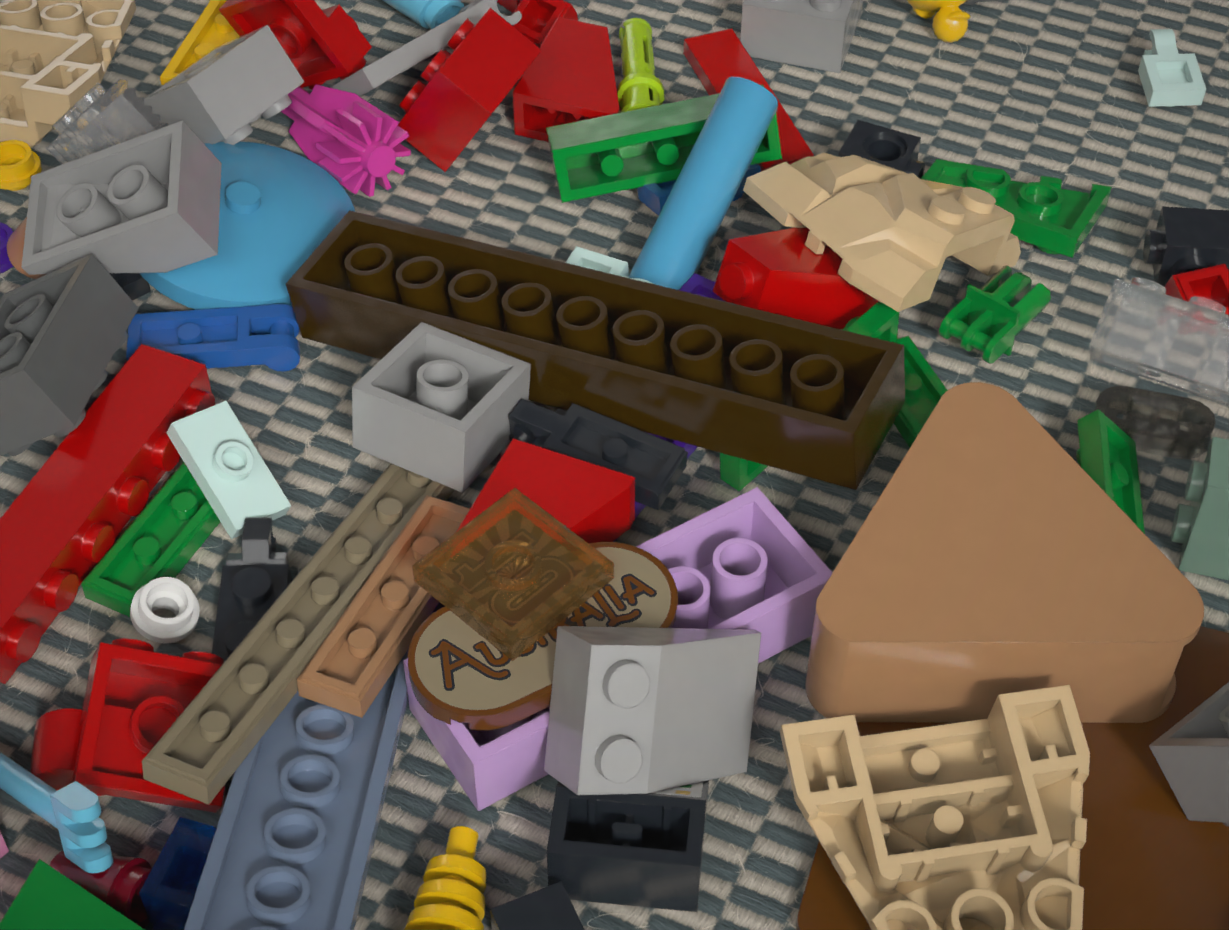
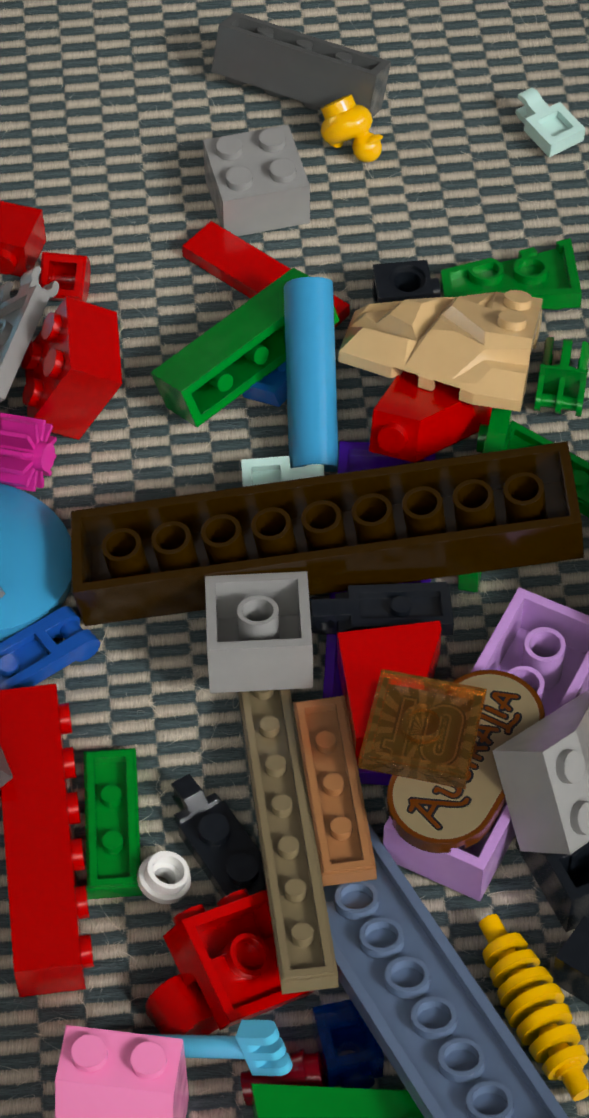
camera: 30 degrees left, 5 degrees up
light aqua plate [167,401,291,540] -> none
red slope [513,17,619,142] -> none
lime pin [617,18,664,113] -> none

